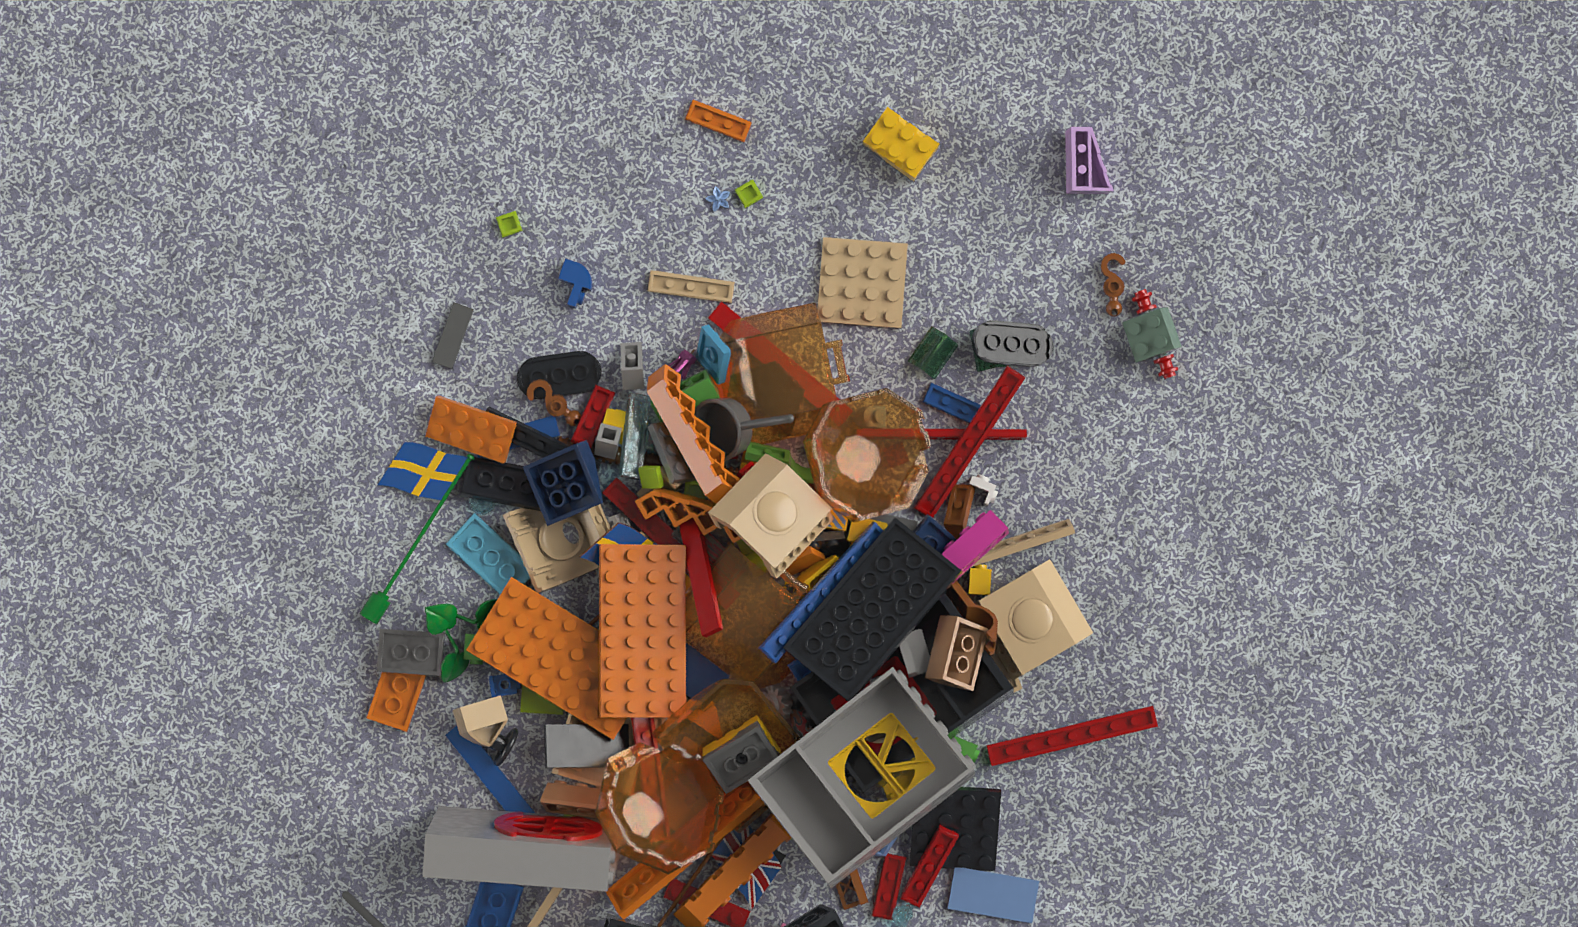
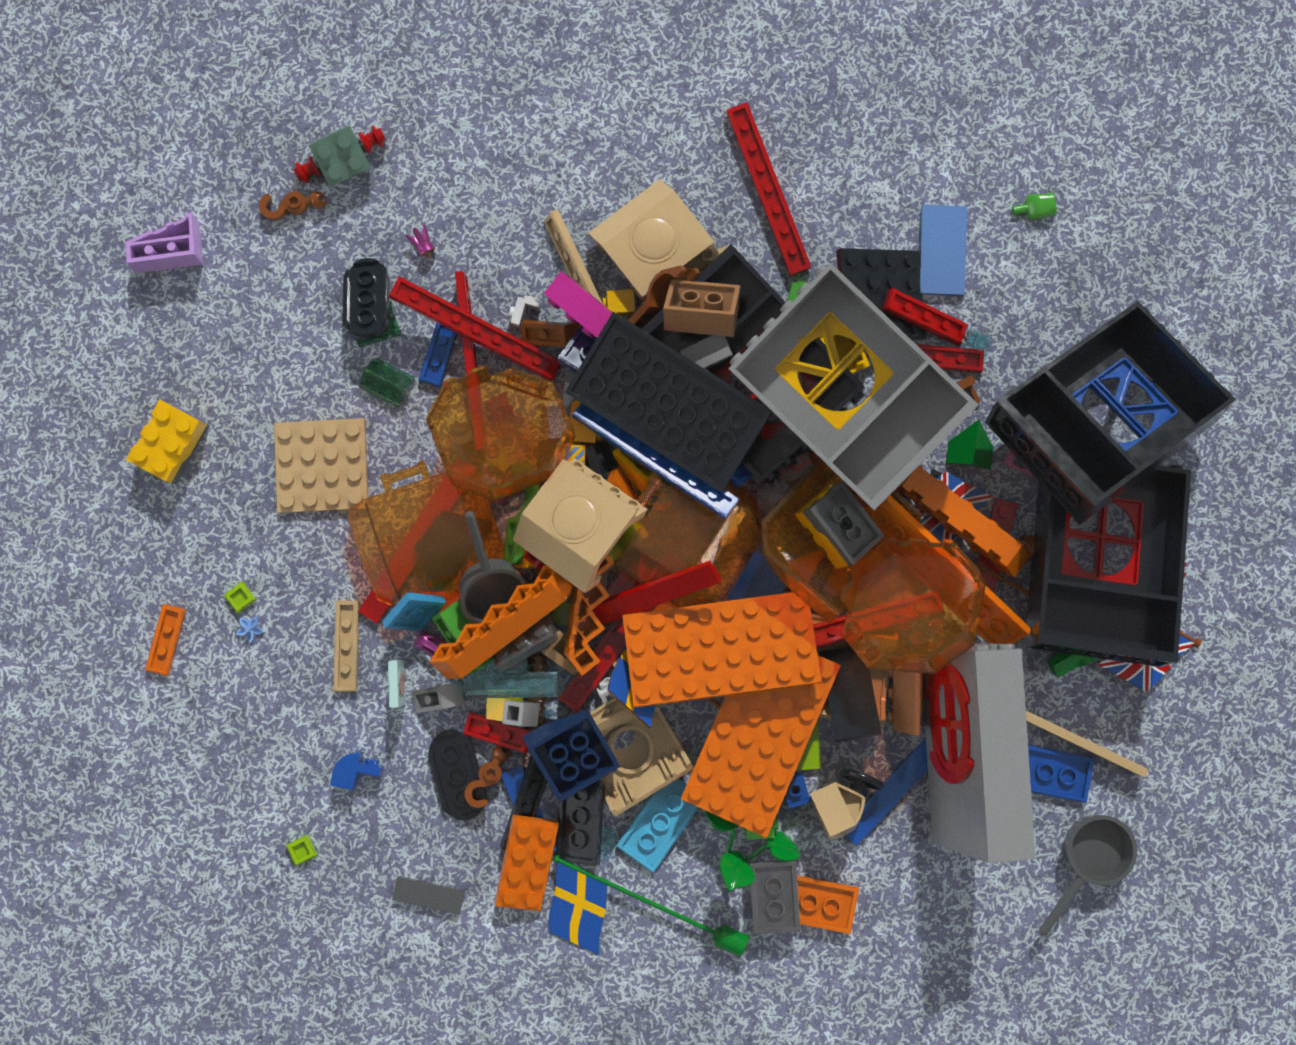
camera: 100 degrees left, 0 degrees up
lime tile [638,466,664,489] -> none
none -> light aqua tile [388,659,405,708]
none -> flat silver piece [405,224,436,259]
none -> green slope [945,420,994,470]

